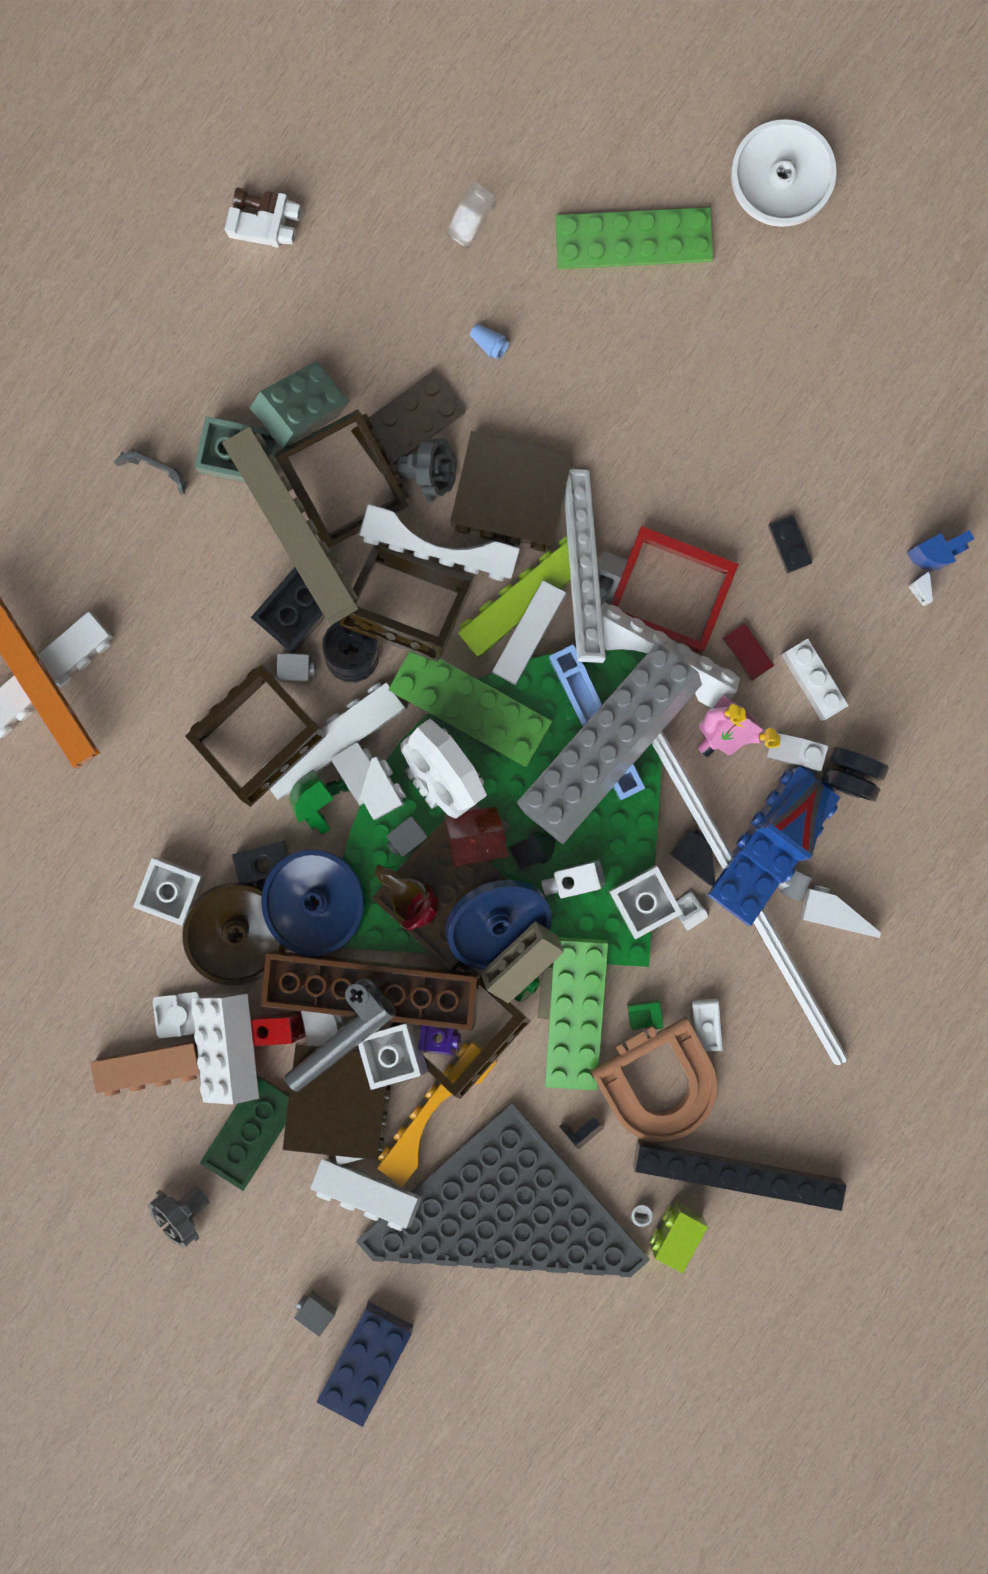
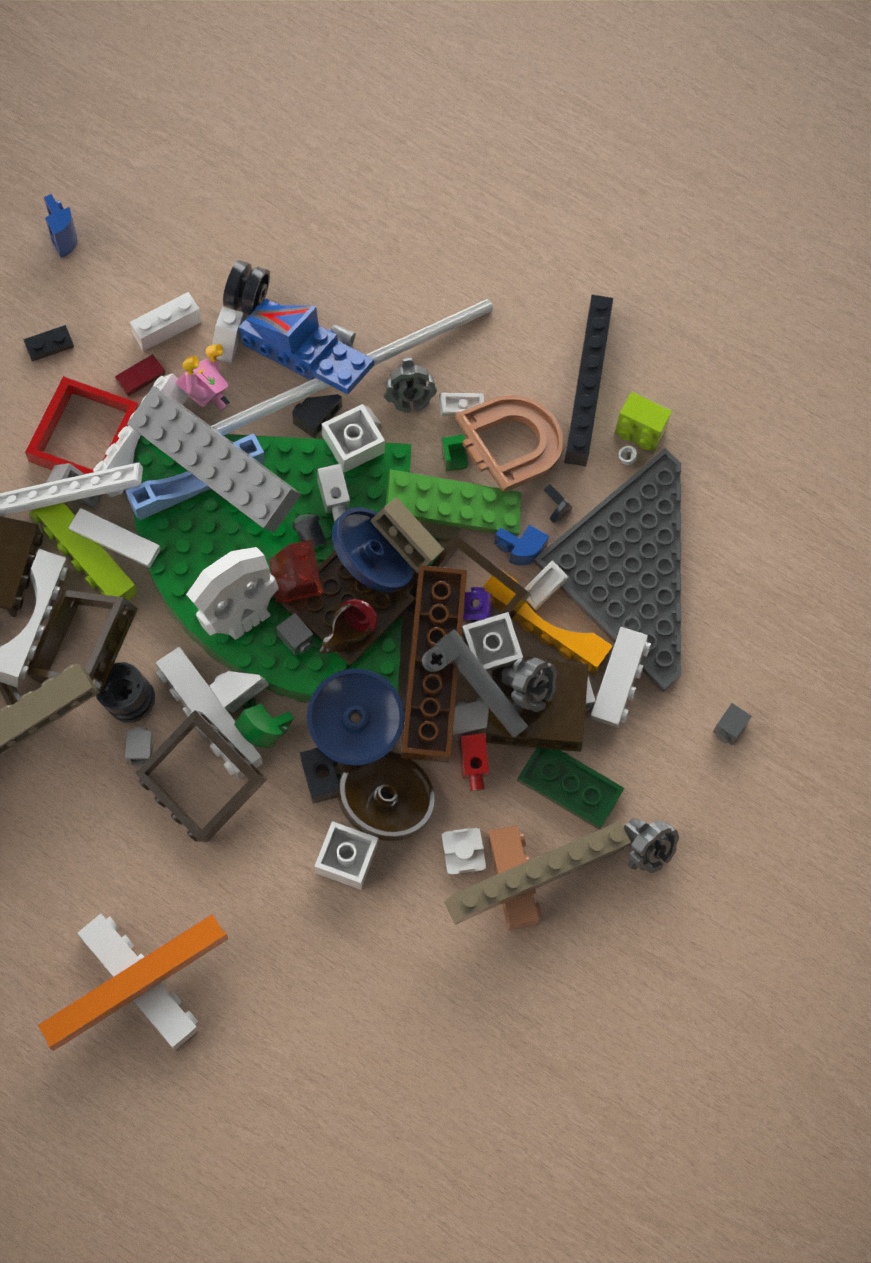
camera: 90 degrees left, 20 degrees down
white brick [192,994,259,1104] -> none
black brick [251,567,325,654] -> none
dark blue brick [316,1301,413,1427] -> none
white slope [361,757,406,820] -> none
bright green plate [388,652,552,768] -> none
white slope [799,885,881,938] -> none
white slope [909,571,933,606] -> none
none -> dark grey piece [383,358,437,413]
none -> dark tan brick [444,821,631,925]
none -> blue brick [494,524,549,565]
none -> dark grey piece [501,658,557,713]
none -> white tile [525,561,569,610]

